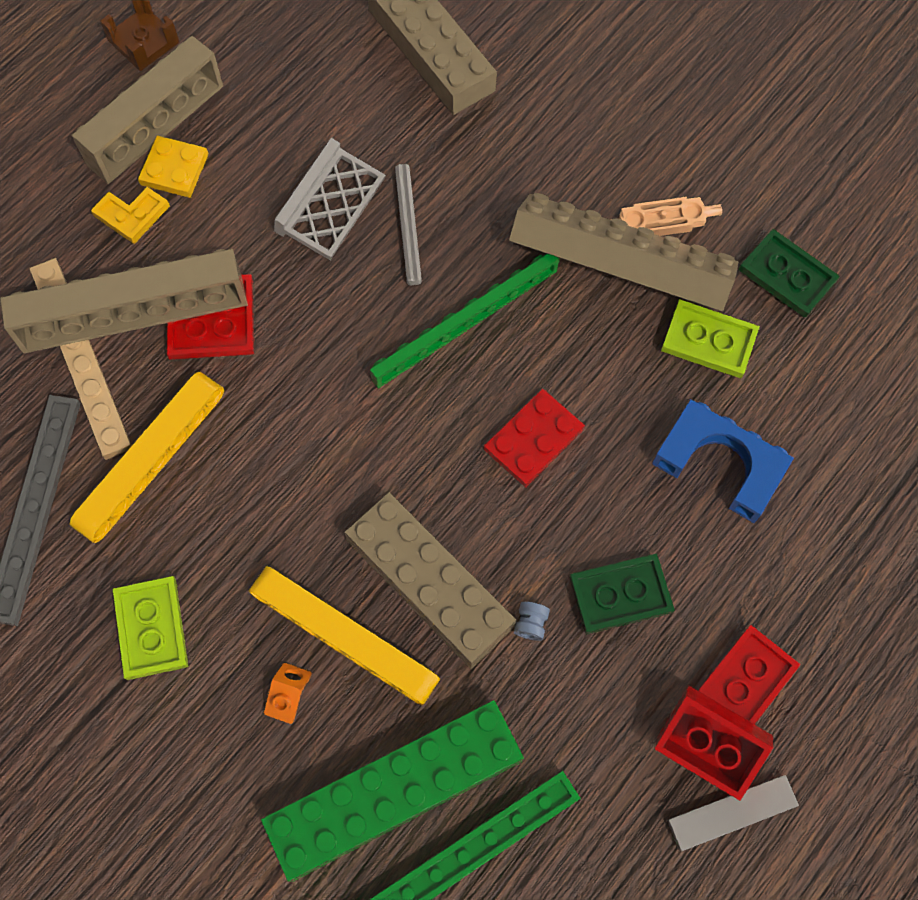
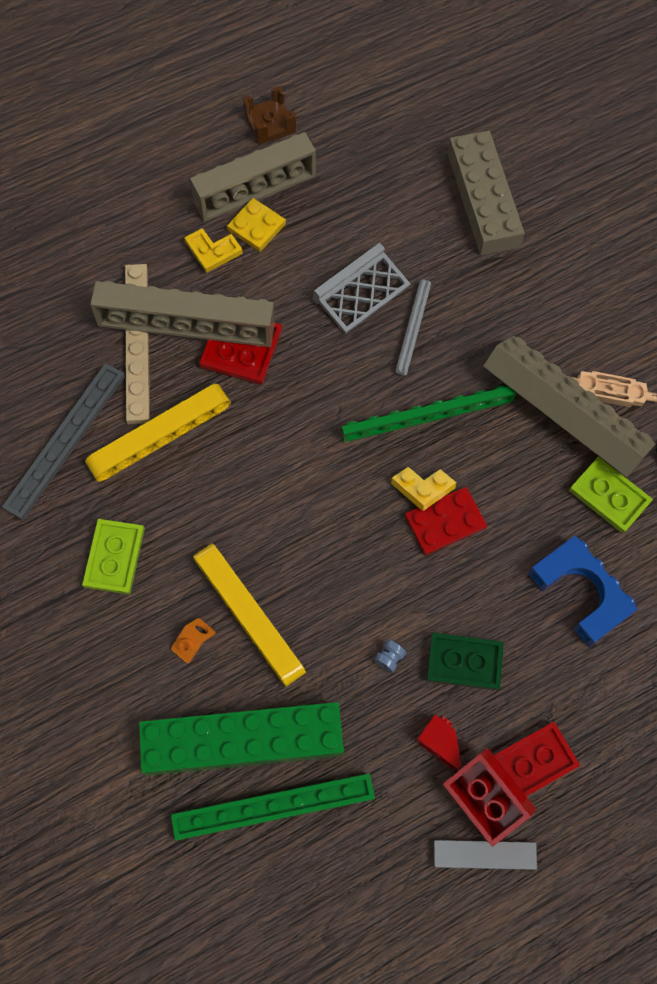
camera: 20 degrees right, 0 degrees up
dark tan brick [345,492,516,669] -> none
none -> yellow plate [391,467,456,511]
none -> red slope [416,715,462,772]

